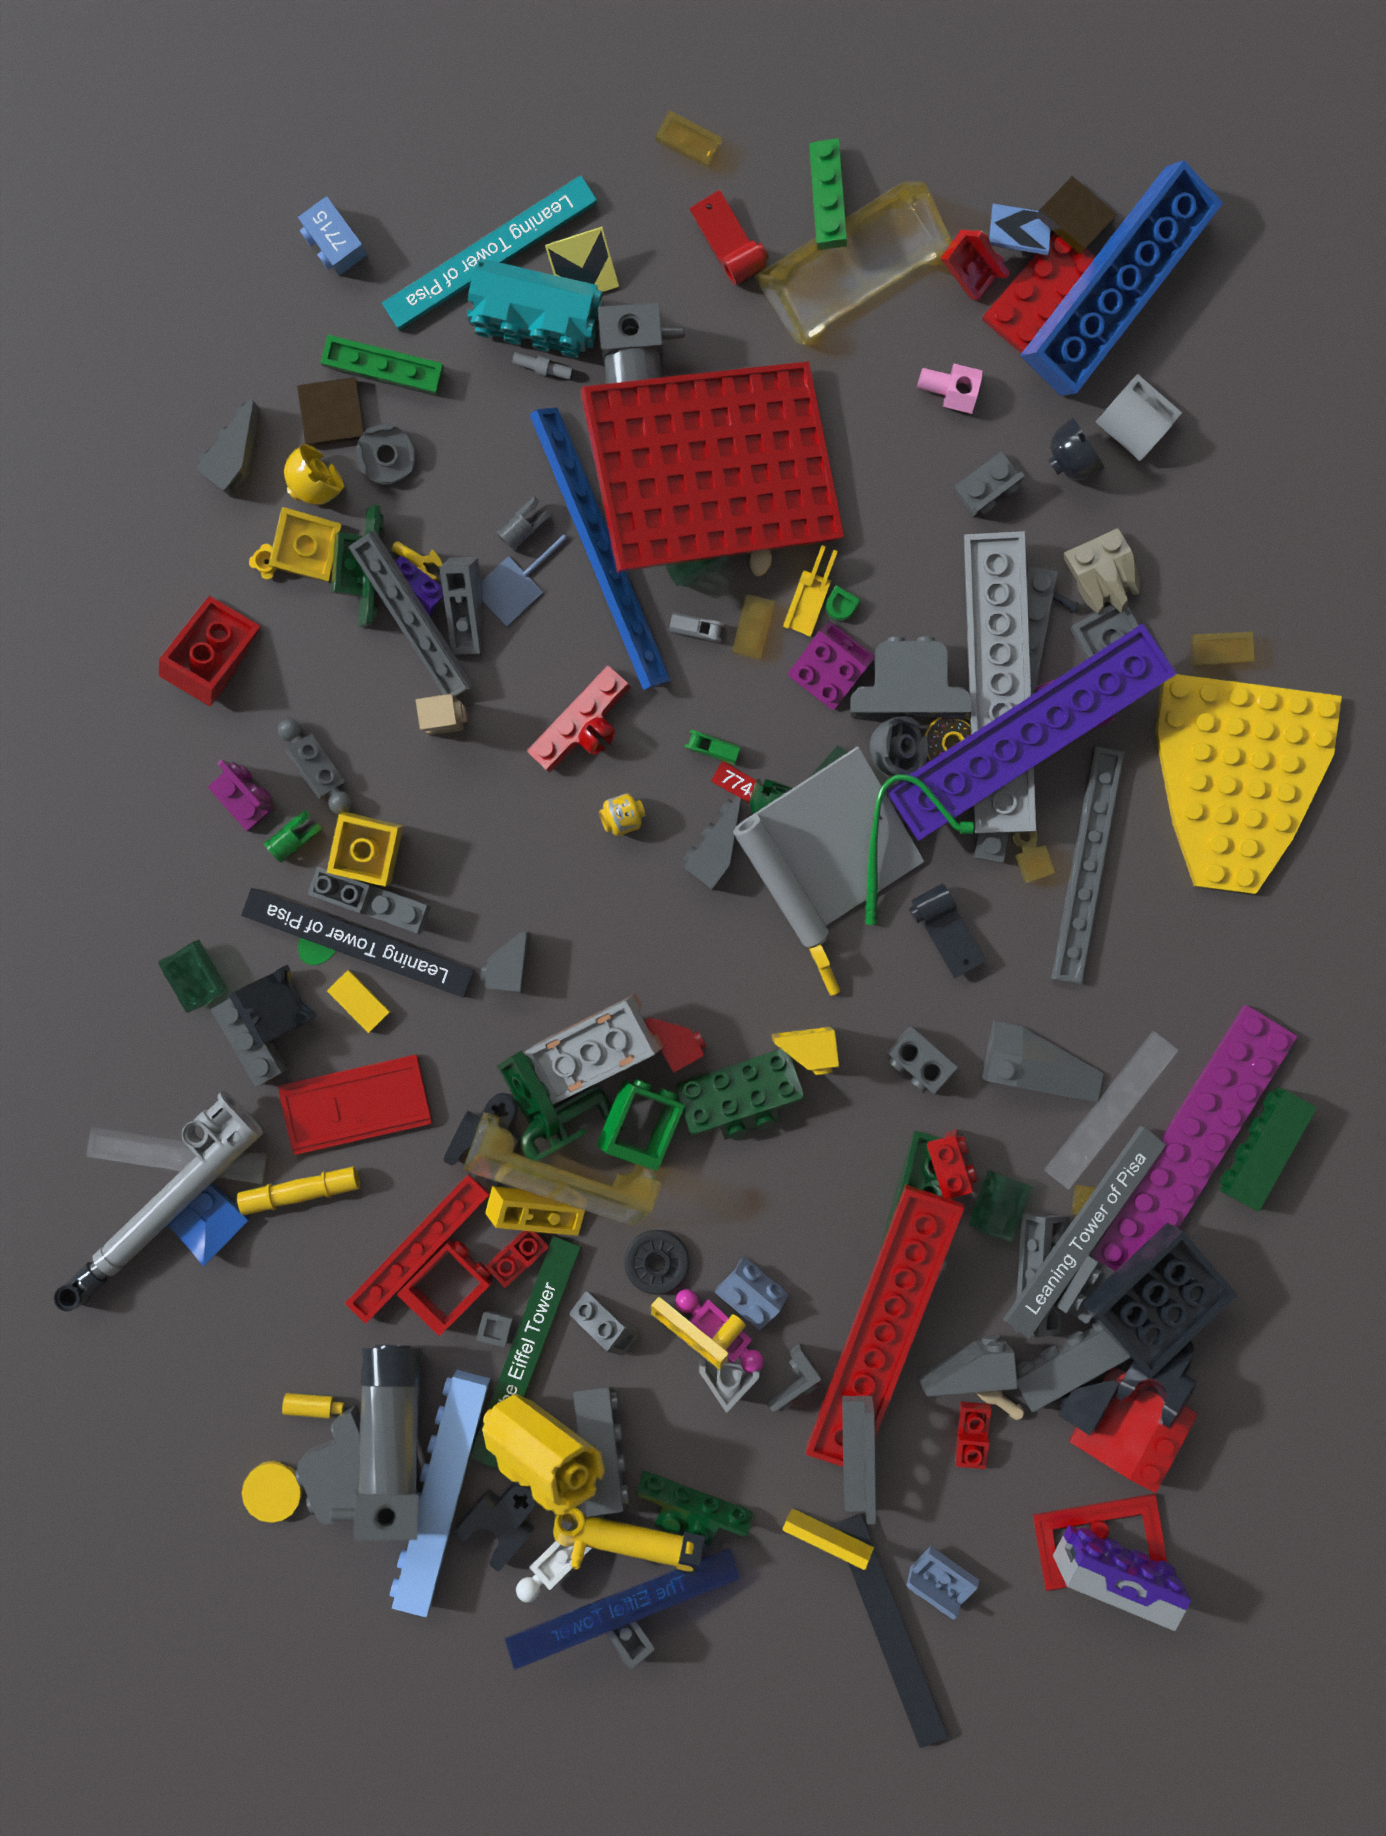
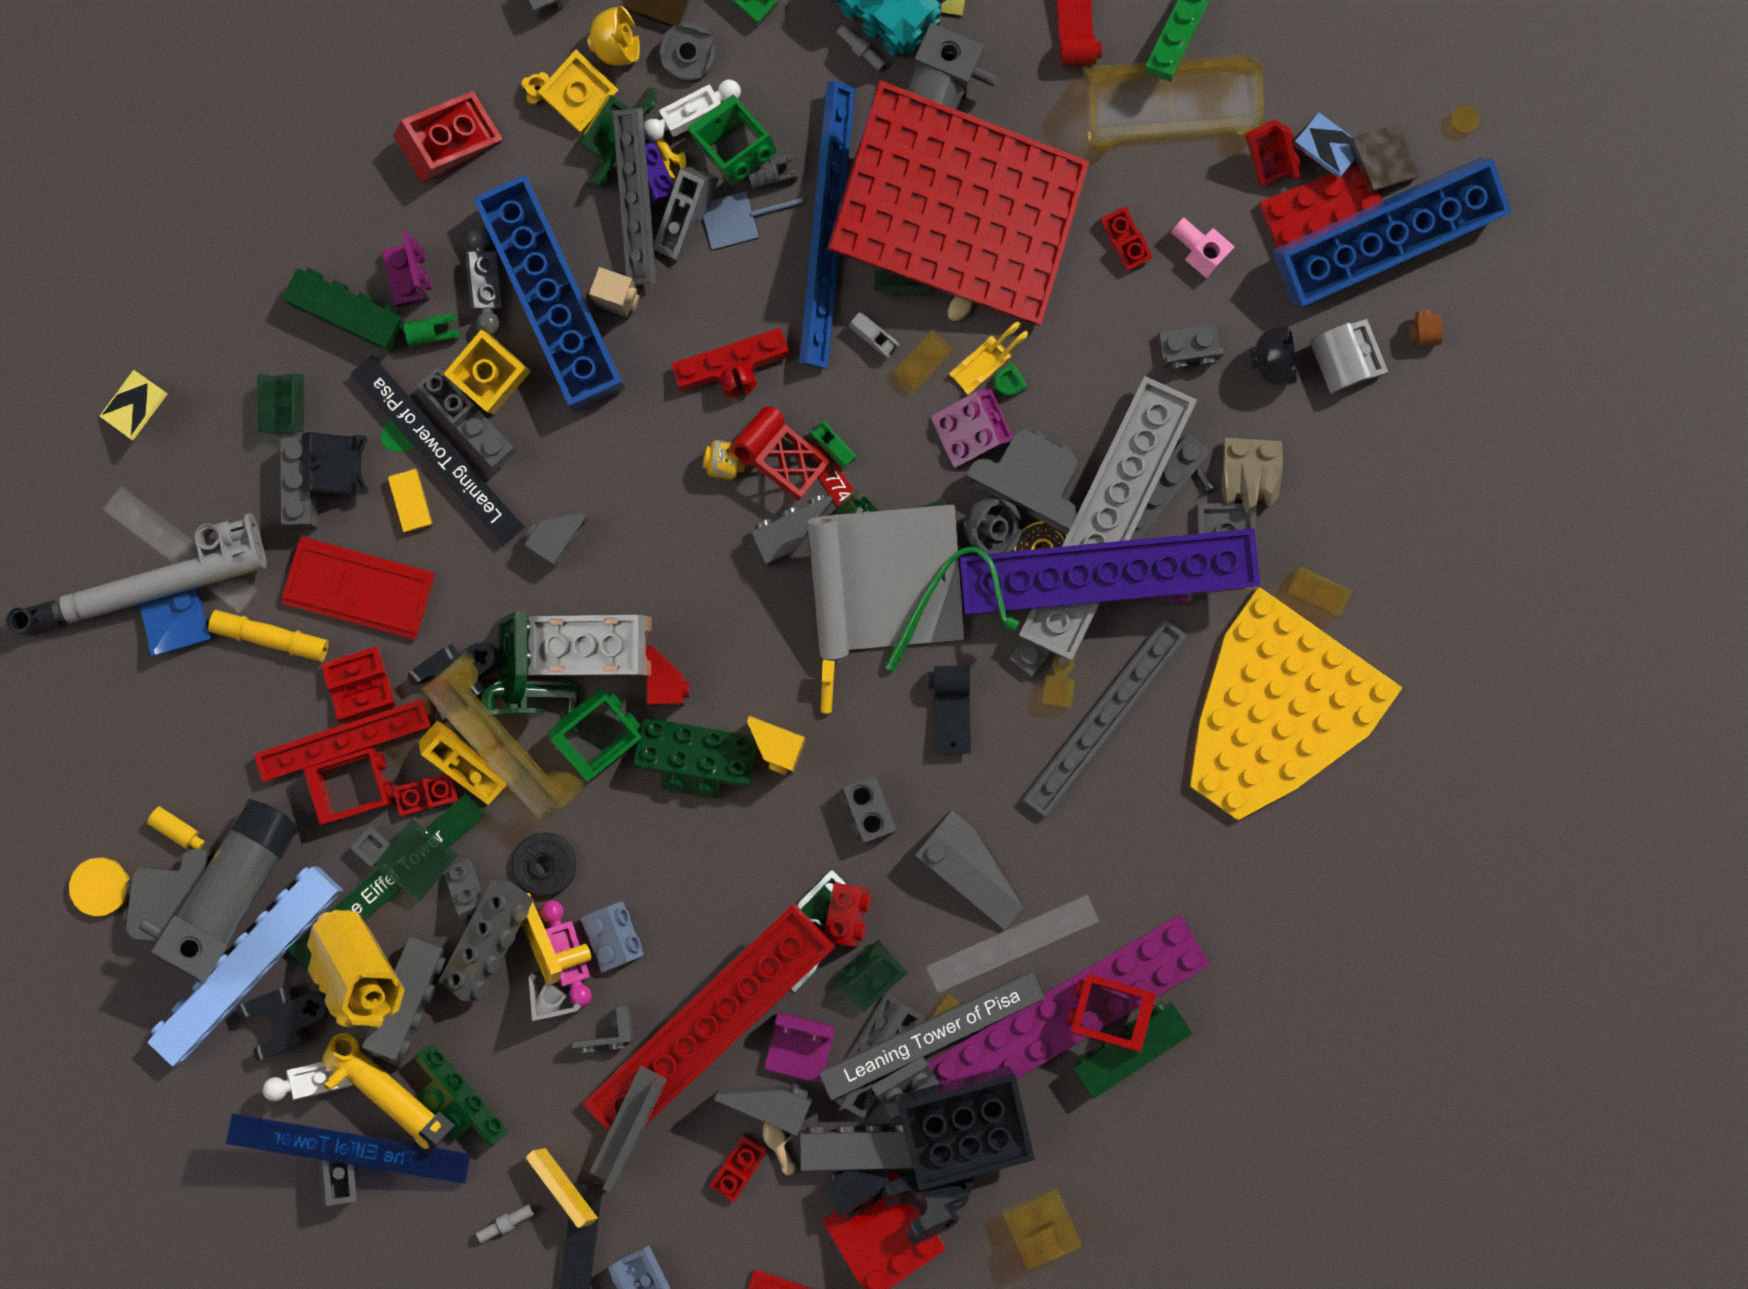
camera: 25 degrees right, 5 degrees down
none -> light yellow piece [100,370,168,440]
none -> dark green brick [282,268,405,353]
none -> red slope [321,646,396,723]
none -> clear green tile [374,818,458,902]
none -> dark grey brick [438,880,534,1001]
none -> blue brick [473,174,625,412]
none -> light grey bar [476,1204,534,1243]
none -> white plate [644,79,741,142]
none -> green window [687,94,778,186]
none -> red piece [730,406,831,501]
none -> magenta bracket [765,1011,836,1083]
none -> clear yellow brick [1002,1188,1082,1271]
none -> red window [1067,974,1156,1054]
none -> red slope [1099,206,1153,271]
none -> dark orange plate [1409,310,1443,347]
none -> clear yellow tile [1449,105,1480,135]

